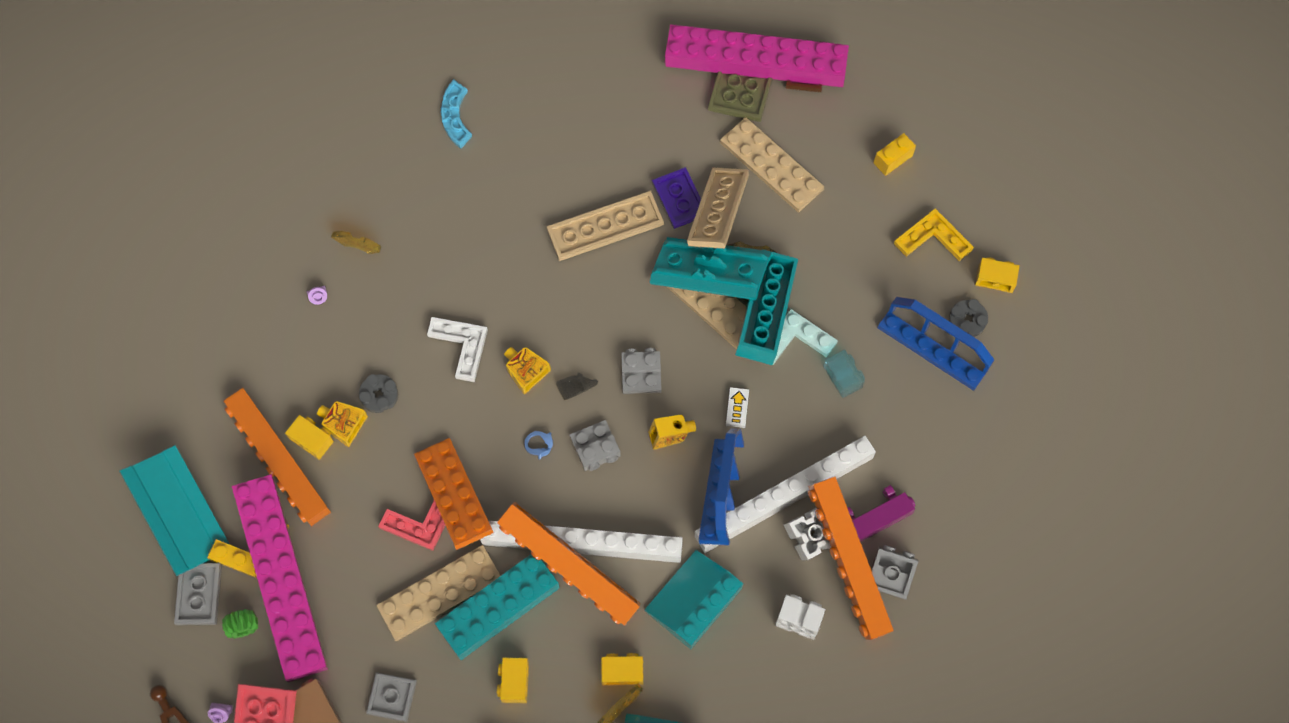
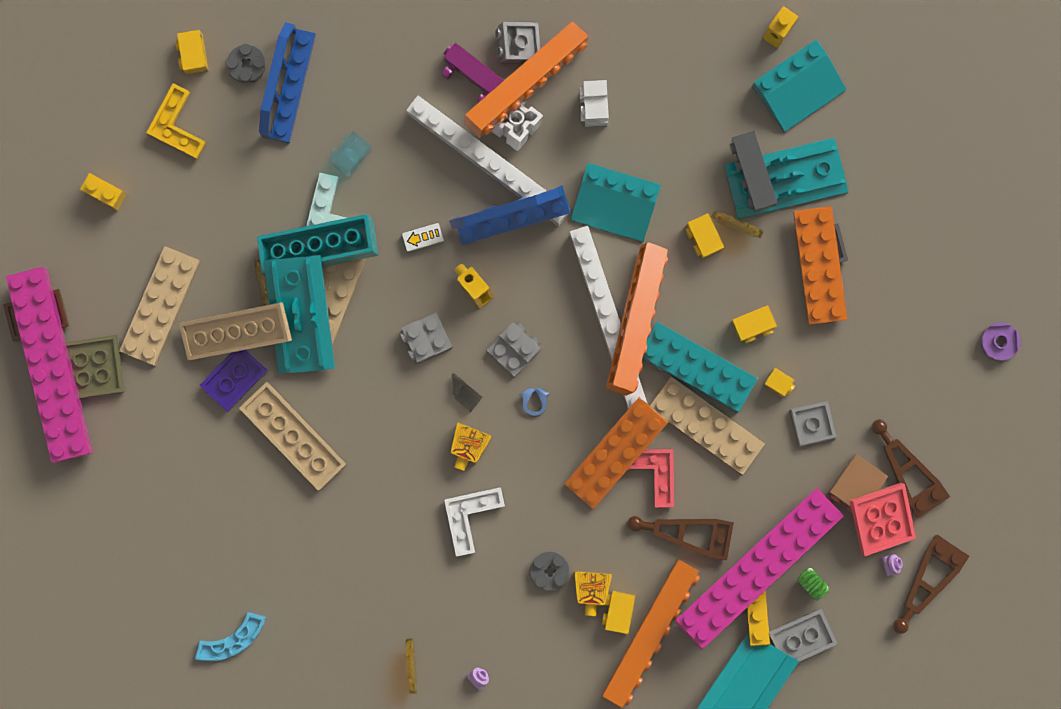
camera: 110 degrees left, 15 degrees up
none -> reddish brown plate [627,516,734,561]
none -> yellow brick [763,368,795,398]

